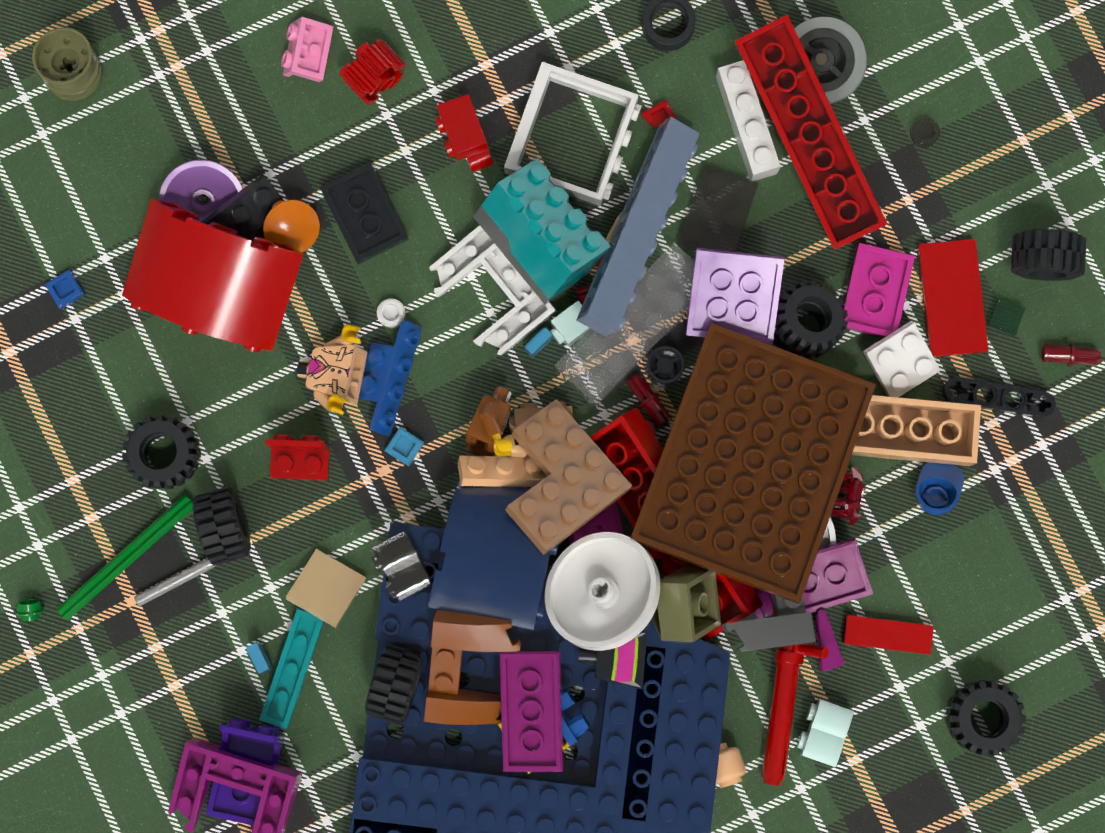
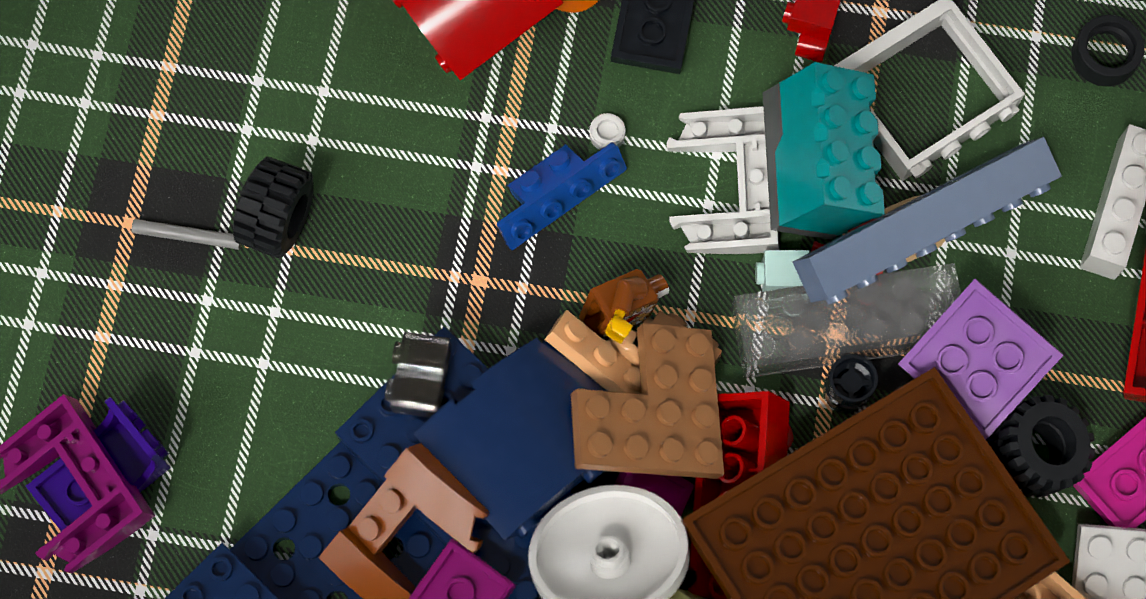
camera: 35 degrees right, 10 degrees down
green plate [15,599,44,621] -> none
green axle [57,495,193,620] -> none
black tyre [122,415,201,490] -> none
dark azure tile [246,642,273,674] -> none
teal plate [259,608,324,729] -> none
red bracket [265,434,330,481] -> none
tan tile [286,549,366,628] -> none
light nougat torso [296,324,368,415] -> none
black tyre [365,643,424,725] -> none
dark azure tile [384,427,424,467] -> none
dark azure tile [525,327,553,358] -> none
dark red axle [627,374,673,428] -> none
red tile [641,100,677,129] -> none
clear smoke plate [677,165,759,253] -> none

